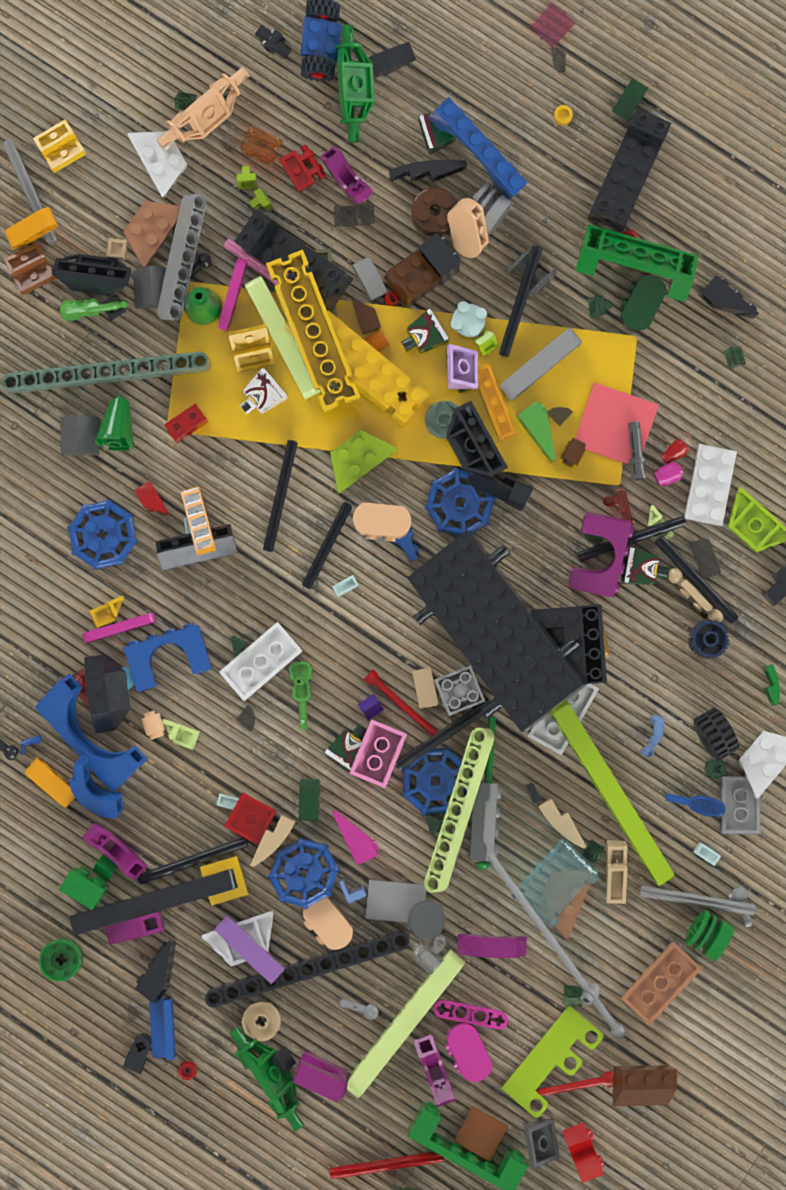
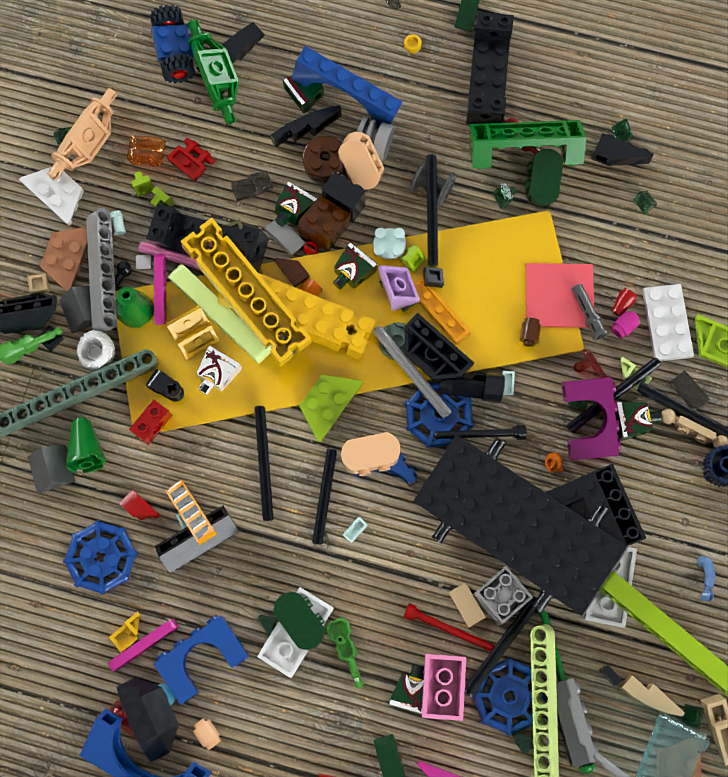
camera: 10 degrees left, 10 degrees down
yellowish green slope [162,719,200,750] -> none
clear smoke tile [236,704,255,731] -> none
black axle [255,25,292,59] -> none
magenta arch [319,146,373,204] -> none
dark purple slope [358,694,384,720] -> none
light grey beam [499,328,582,401] -> none
bright green slope [517,401,555,463] -> none
clear smoke tile [546,407,573,426] -> none
none -> white hair [77,330,116,371]
none -> light aqua pin [110,210,126,235]
none -> white sticker [136,255,151,269]
none -> black piece [146,369,184,402]
none -> dark green brick [273,592,325,650]
none -> torso [275,181,317,227]
none -> light grey axle [373,325,451,418]
none -> black tile [423,267,444,288]
none -> black piece [433,425,527,440]
none -> light aqua piece [502,371,515,395]
none -> orange plate [545,452,563,473]
none -> clear green slope [612,118,633,141]

